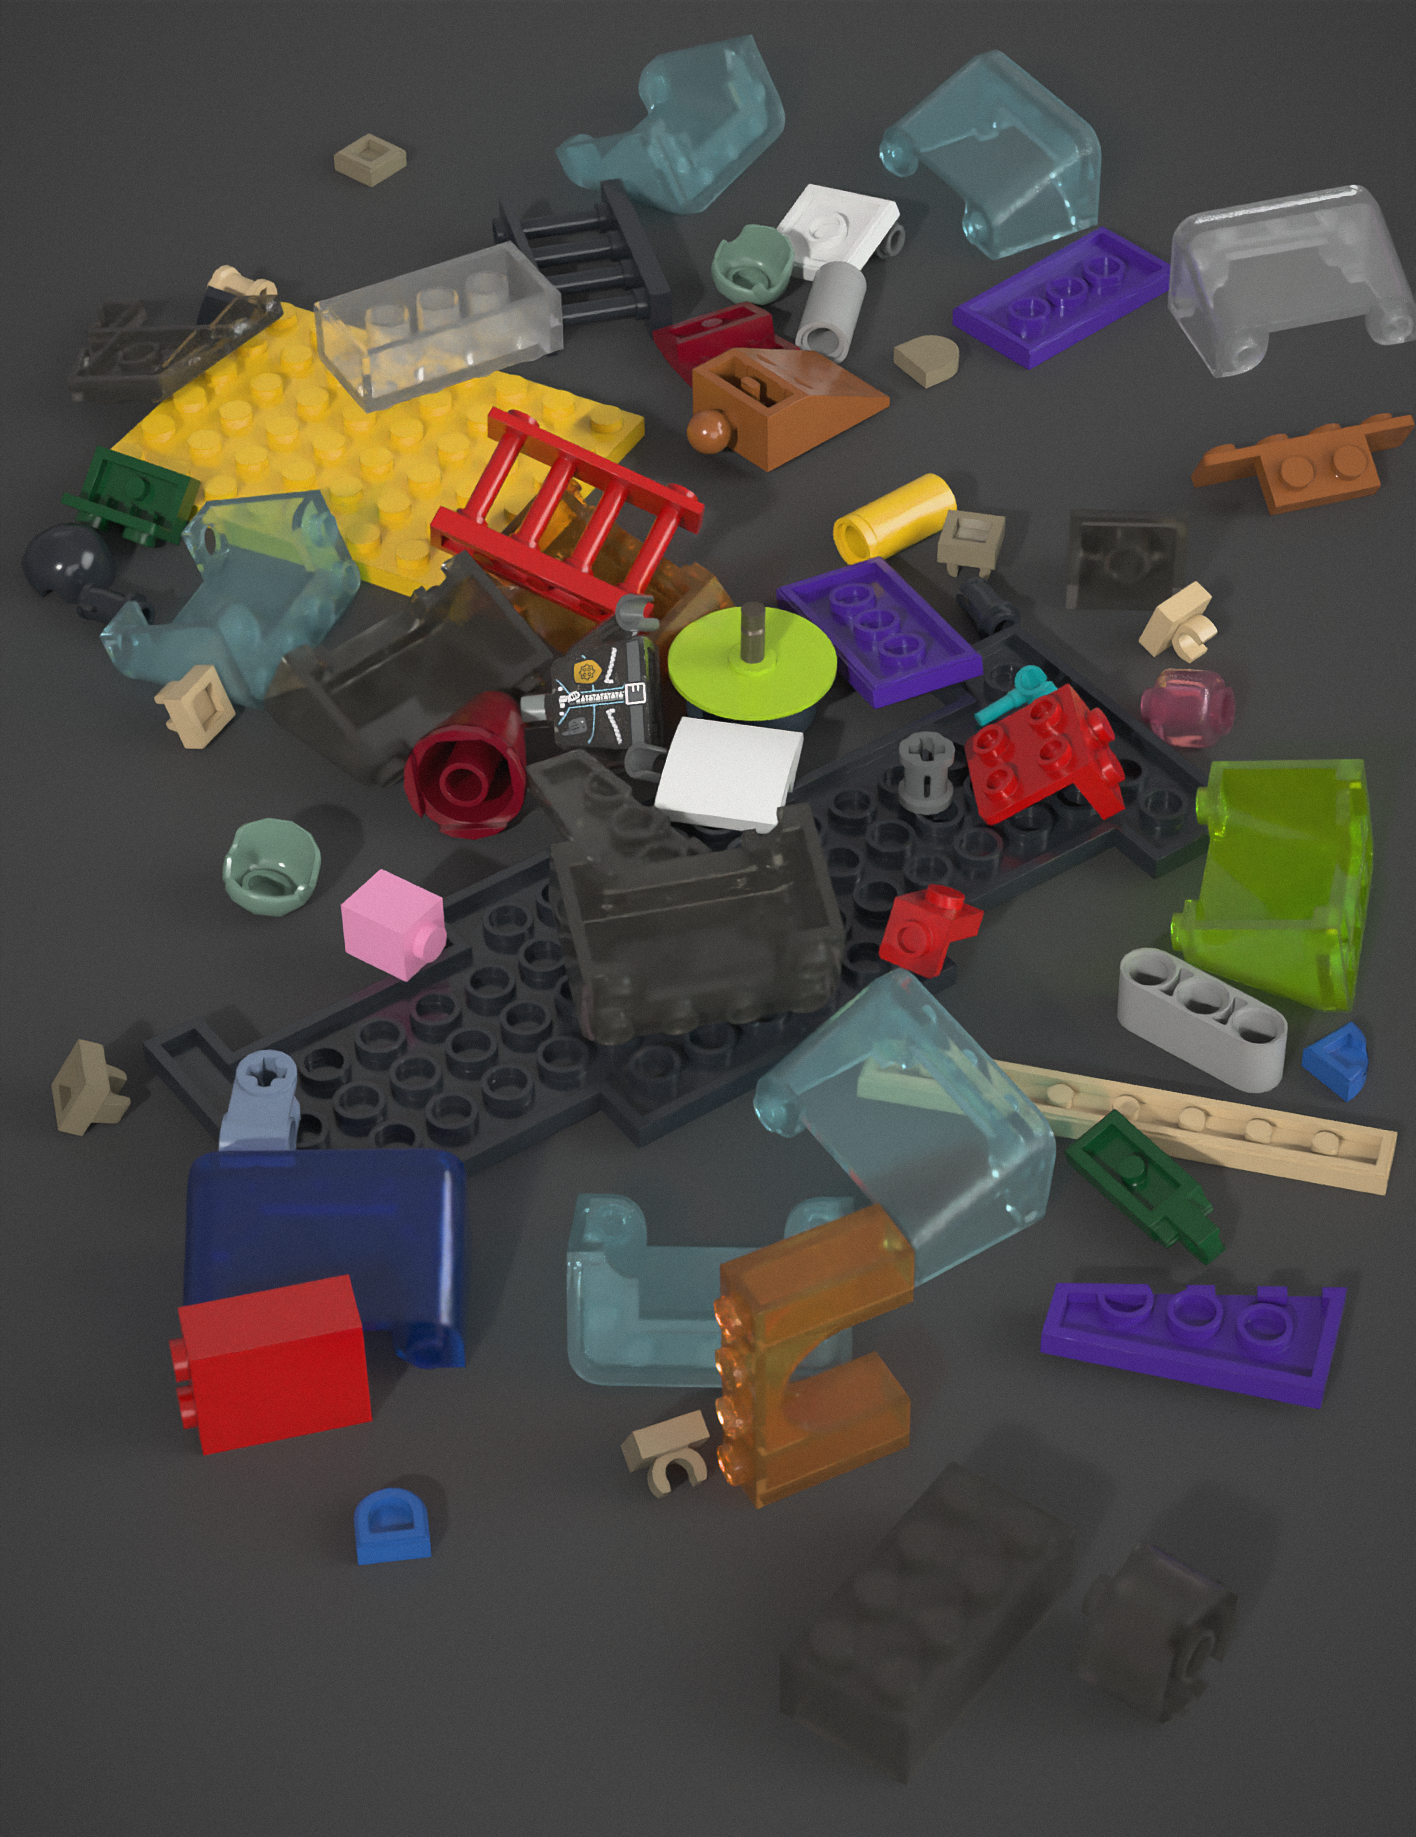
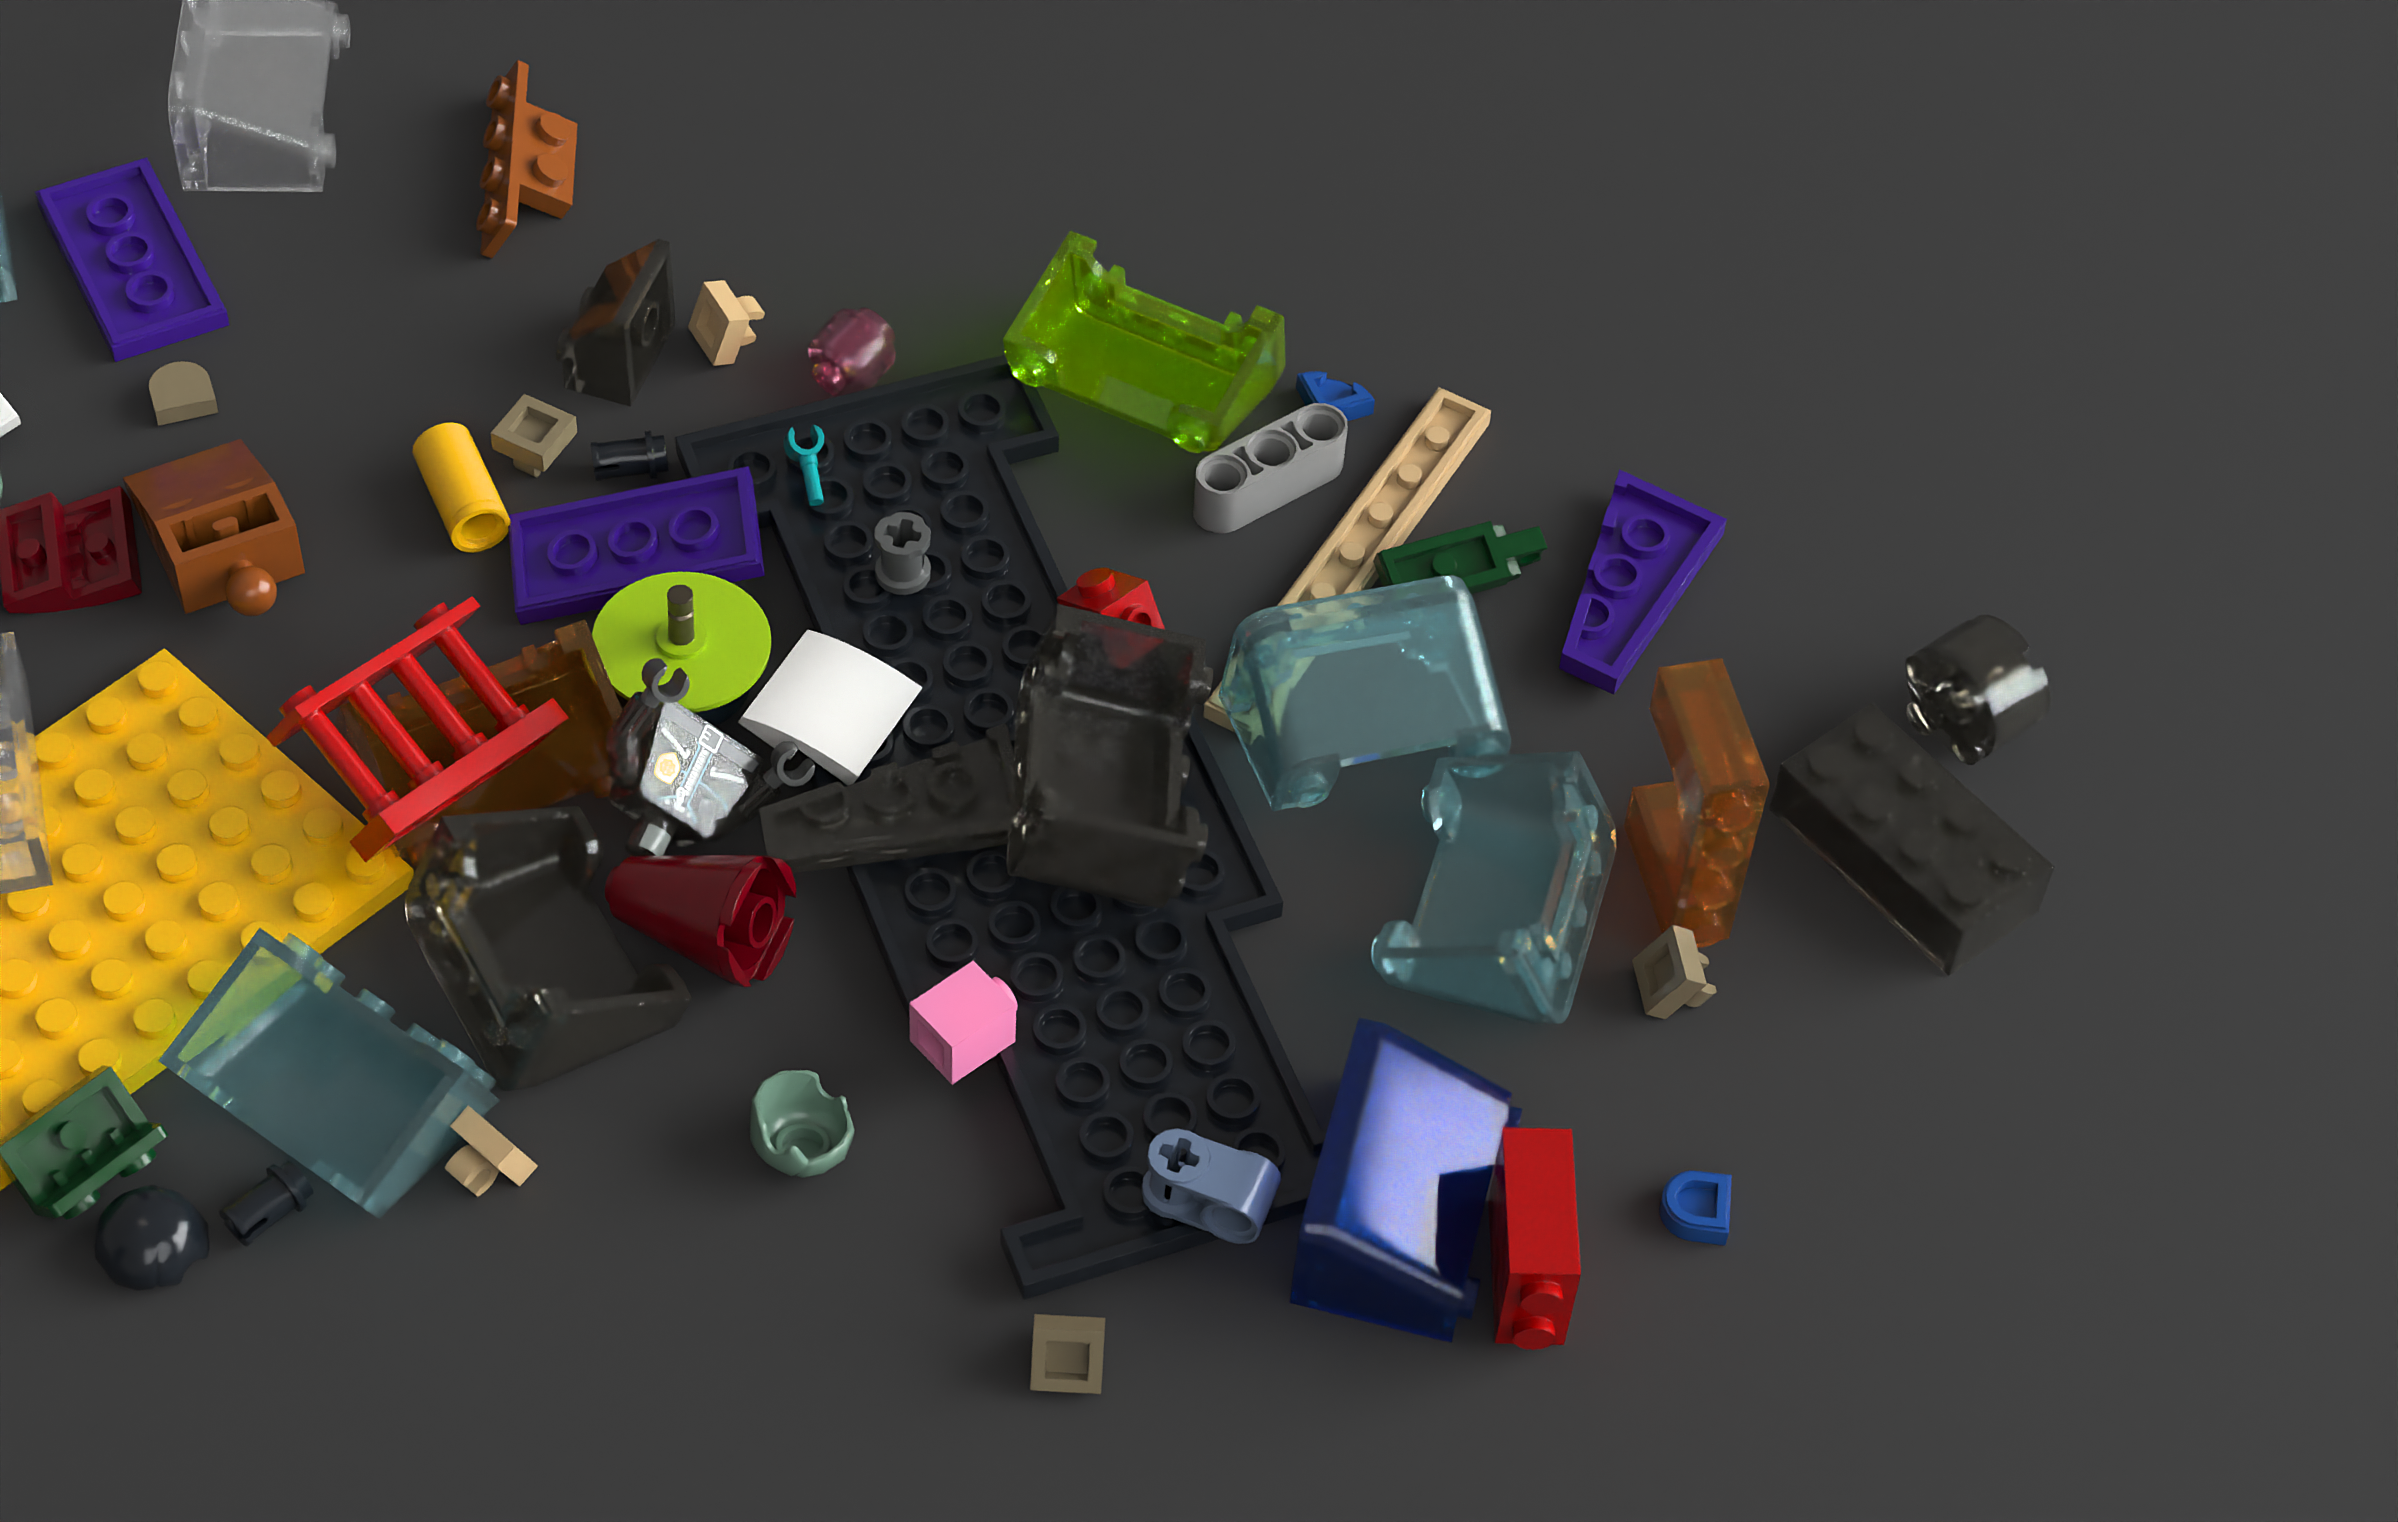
camera: 80 degrees left, 10 degrees up
light grey pin [795,261,866,364] -> none
red bracket [964,683,1125,825] -> none

